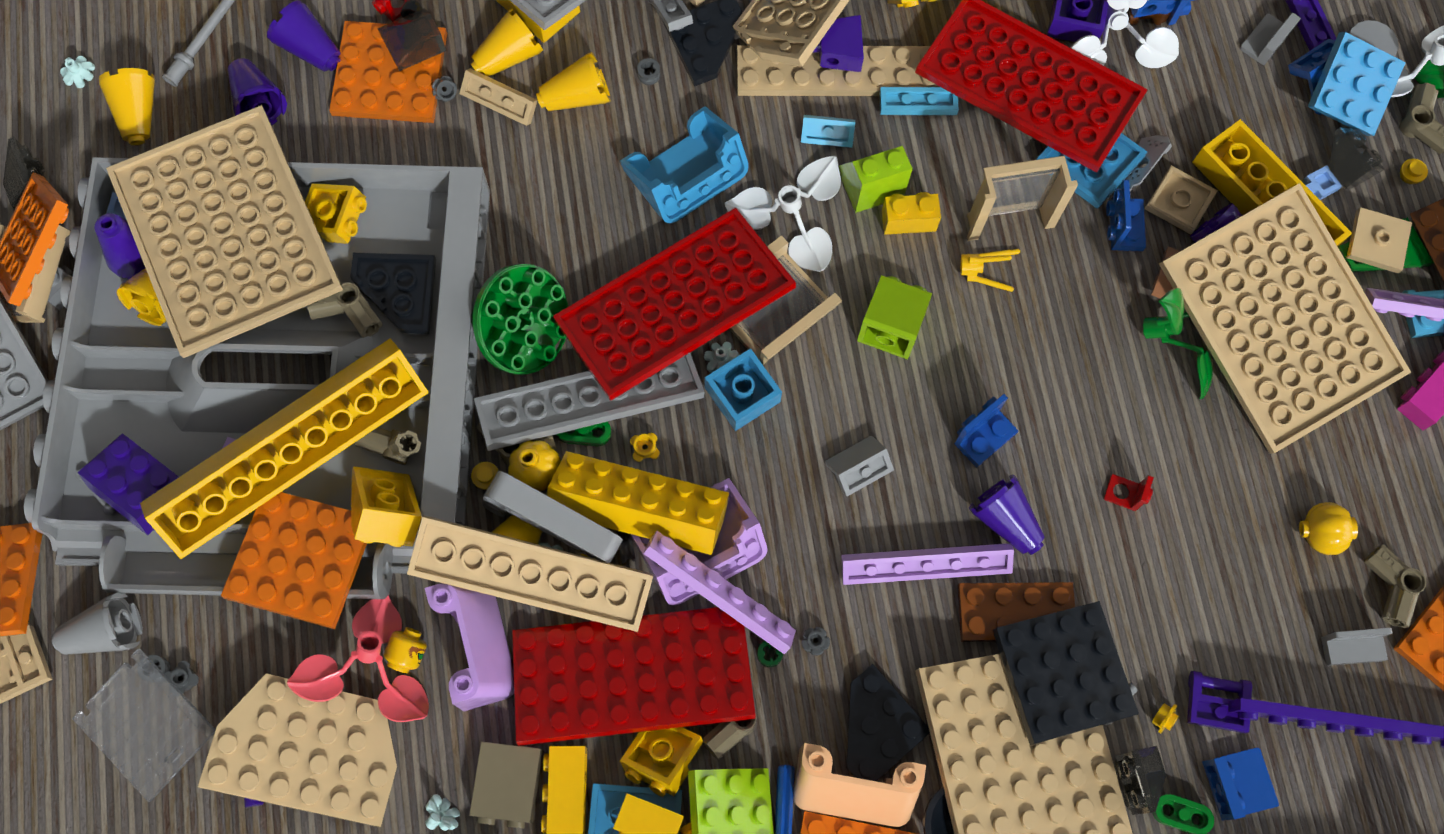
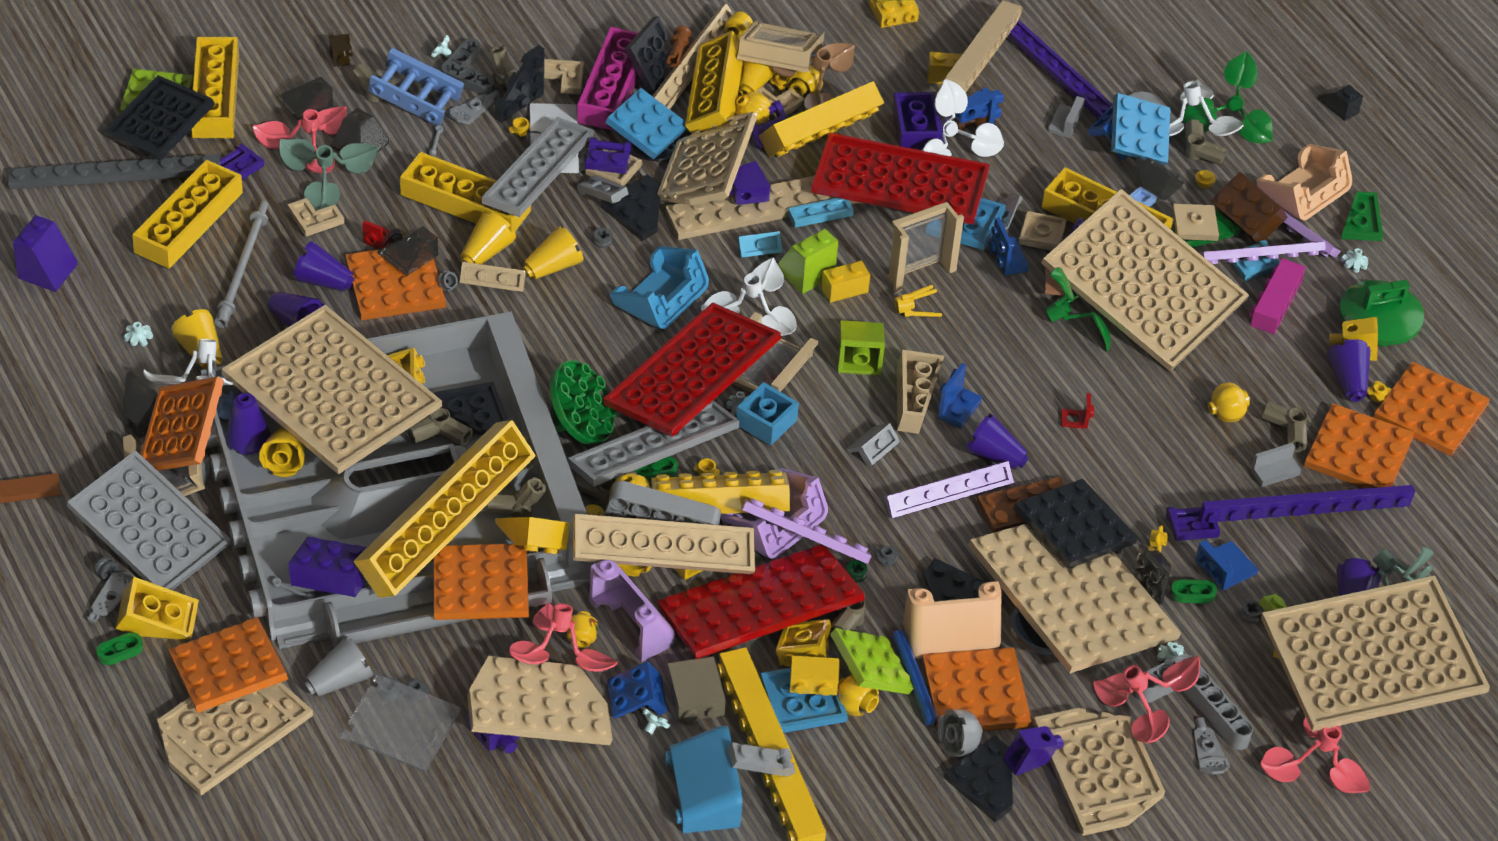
camera: 20 degrees left, 25 degrees down
none -> white plant [143,339,233,385]
none -> blue bracket [607,661,667,719]
none -> tan wedge [897,350,944,434]

